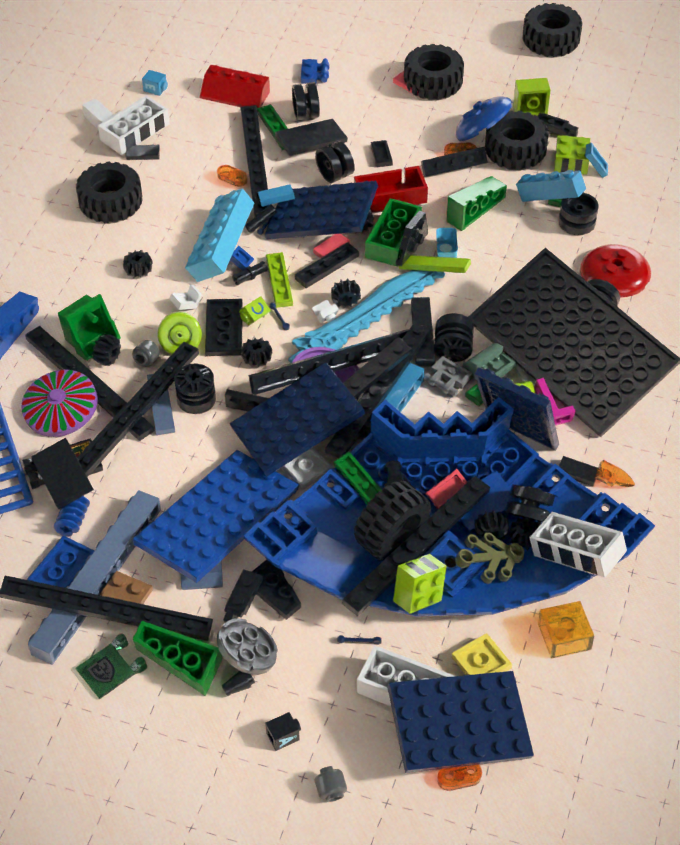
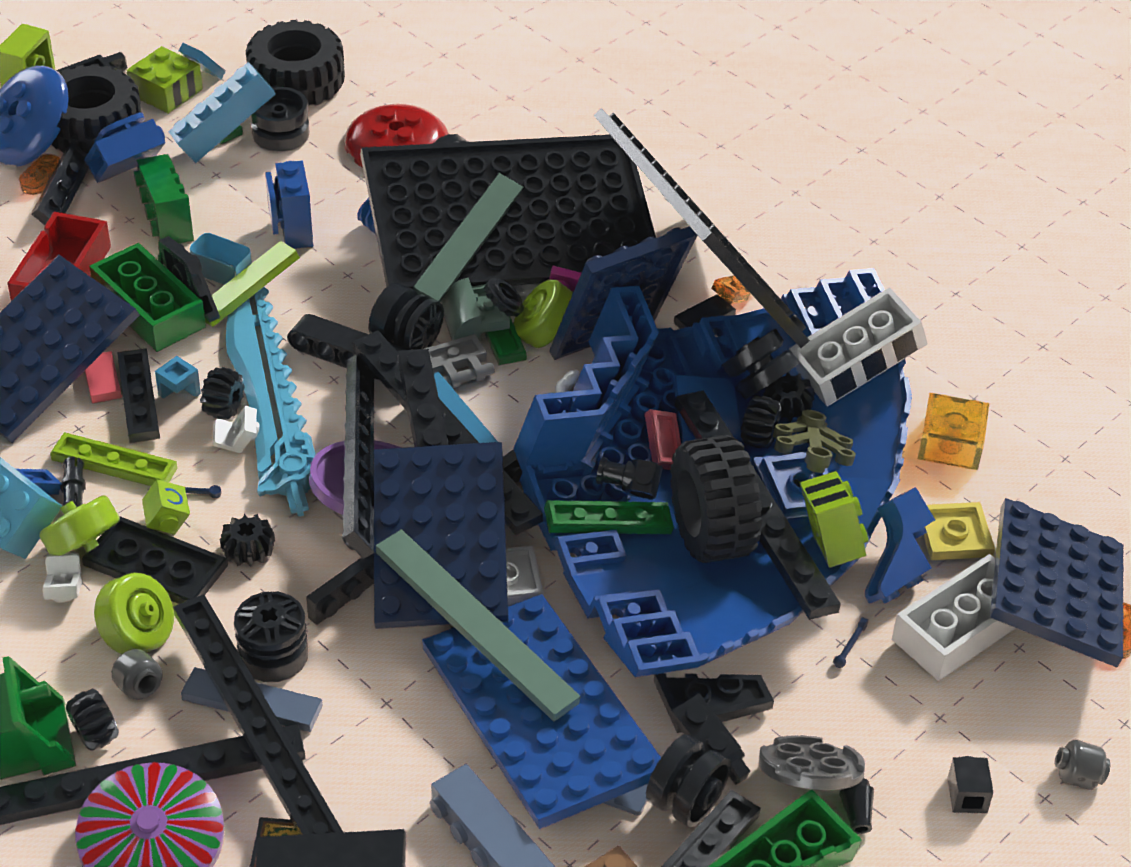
camera: 65 degrees left, 5 degrees down
none -> lime wheel [39,495,120,556]
none -> blue brick [84,113,166,183]
none -> dark azure panel [155,356,201,399]
none -> black tyre [245,20,345,106]
none -> blue brick [265,160,314,249]
none -> sand green tile [376,529,581,721]
none -> sand green tile [413,173,523,302]
none -> black gear [484,278,524,317]
none -> black plate [593,108,810,348]
none -> black wheel [646,734,731,828]
none -> blue arch [864,487,935,604]

